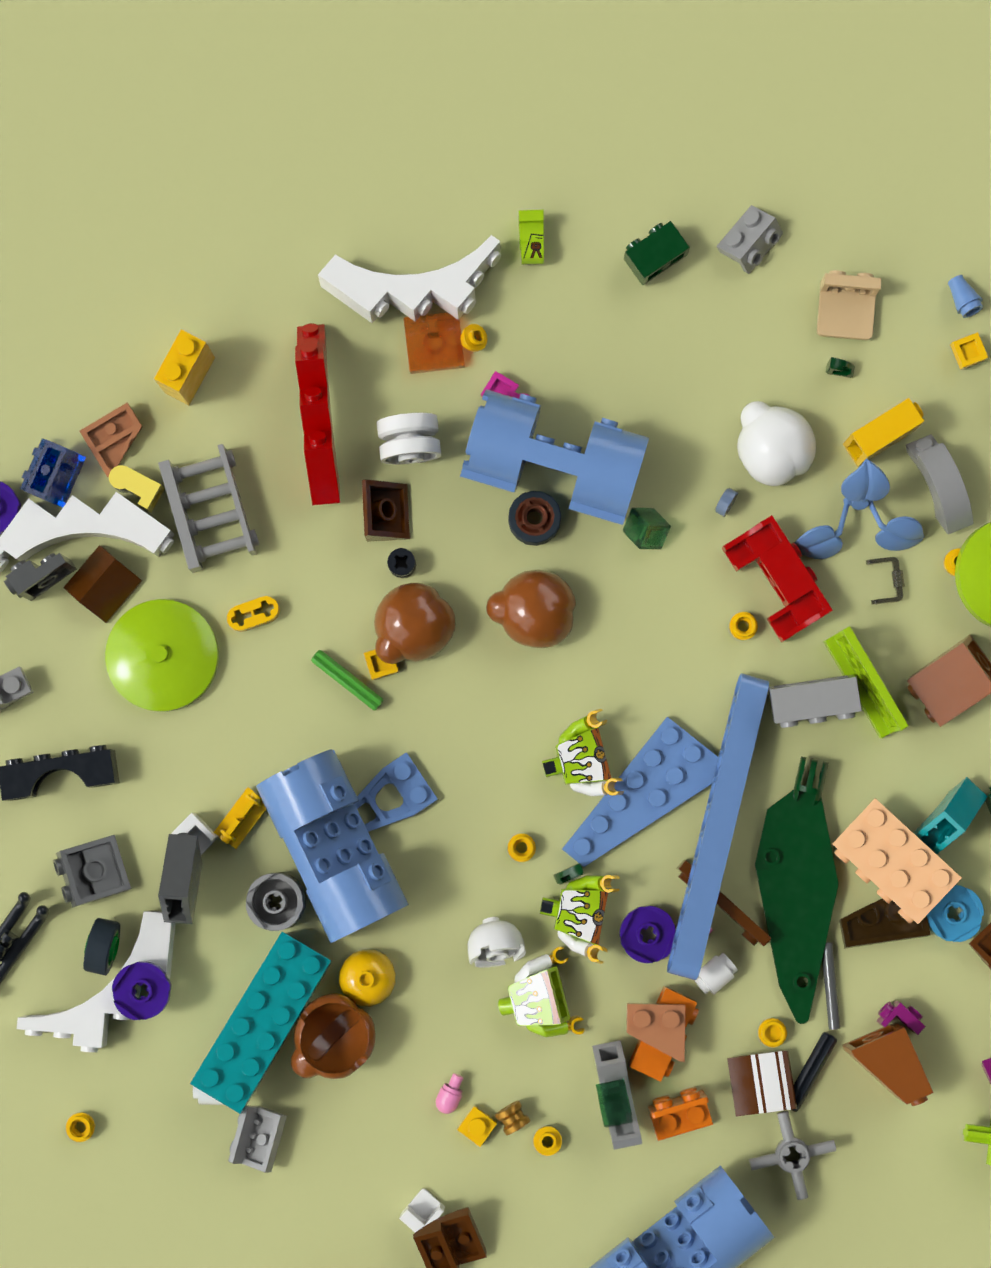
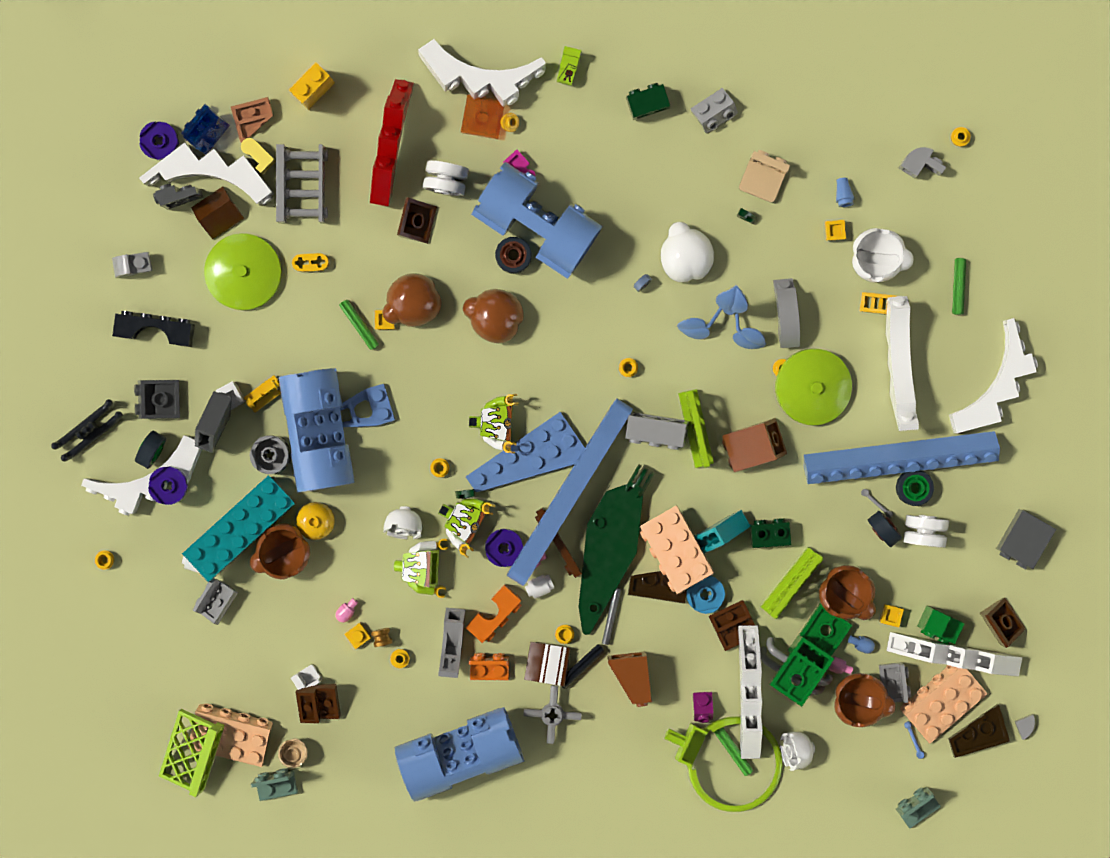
camera: 15 degrees right, 5 degrees up
black wheel [387,548,416,579] -> none
clear green panel [596,1079,633,1128] -> none
clear green panel [623,507,671,549] -> none
nougat wing [626,1003,685,1062] -> none
red bracket [722,515,833,643] -> none
yellow brick [843,398,924,467] -> none
clear smoke piece [866,557,905,605] -> none
magenta bracket [877,1000,926,1035] -> none

